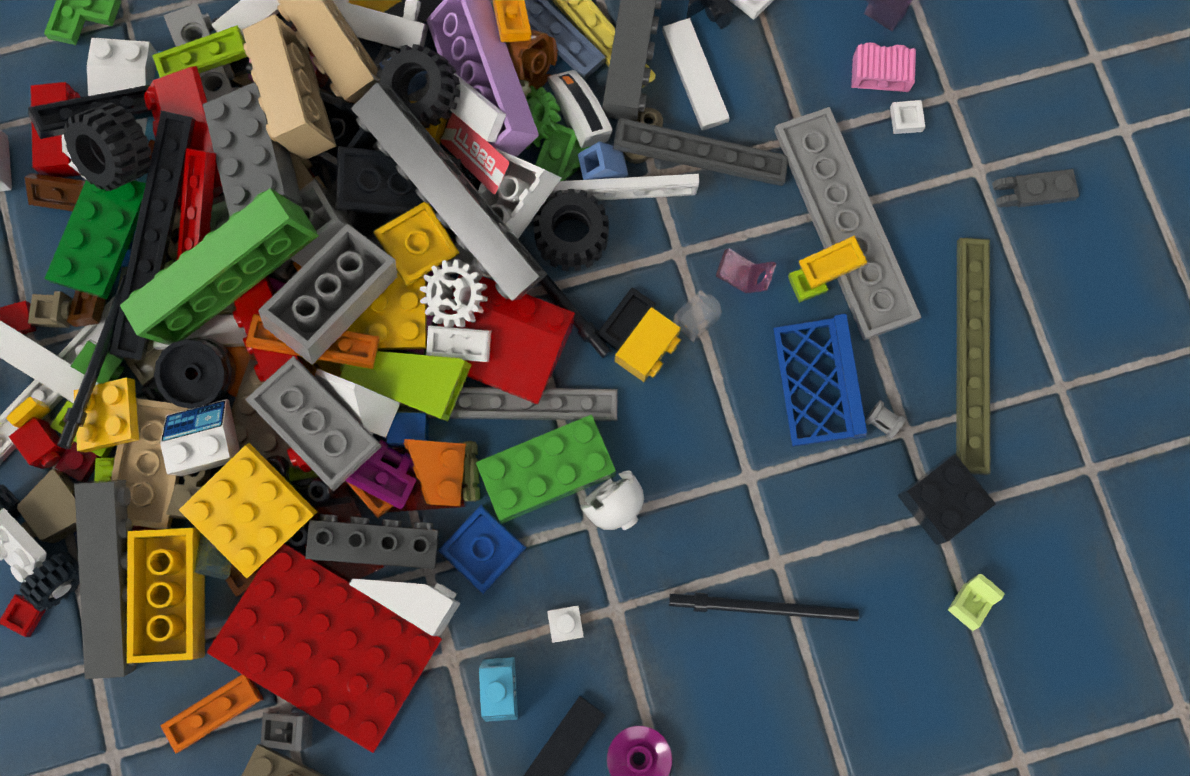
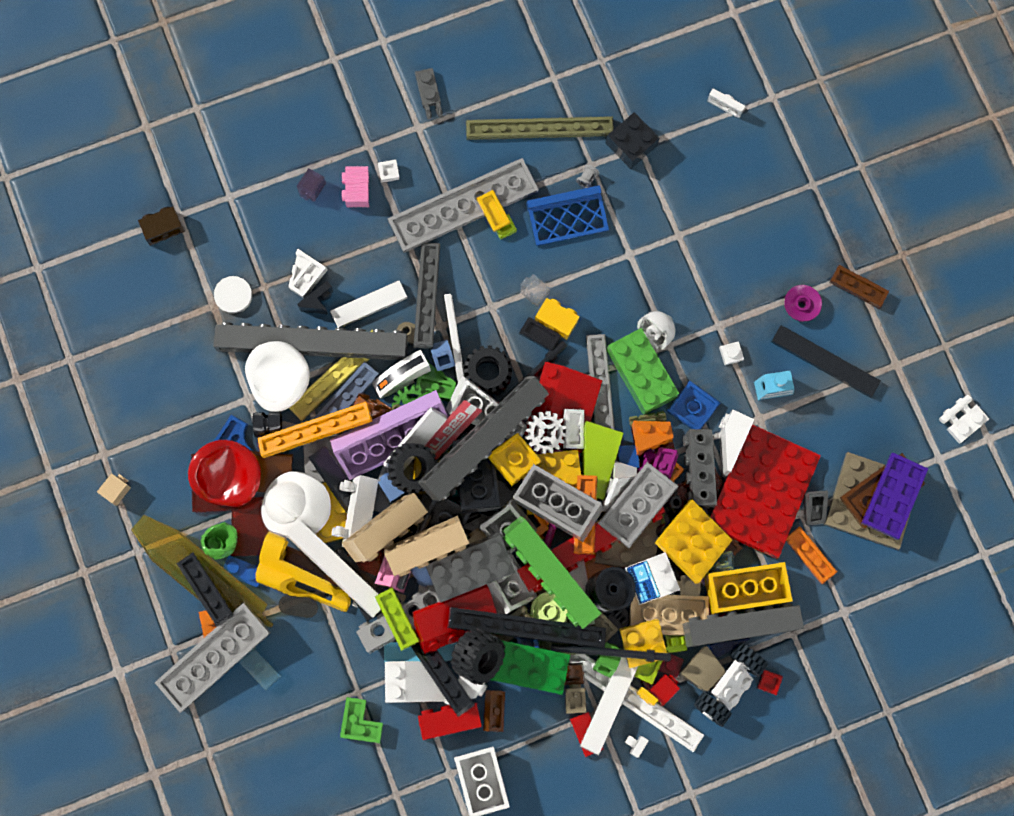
camera: 100 degrees left, 0 degrees up
red plate [177,148,217,260] -> none
black bar [669,592,859,621] -> none
clear pink bracket [716,249,777,293] -> none
yellowish green bracket [948,574,1005,631] -> none
none -> white plate [707,89,745,118]

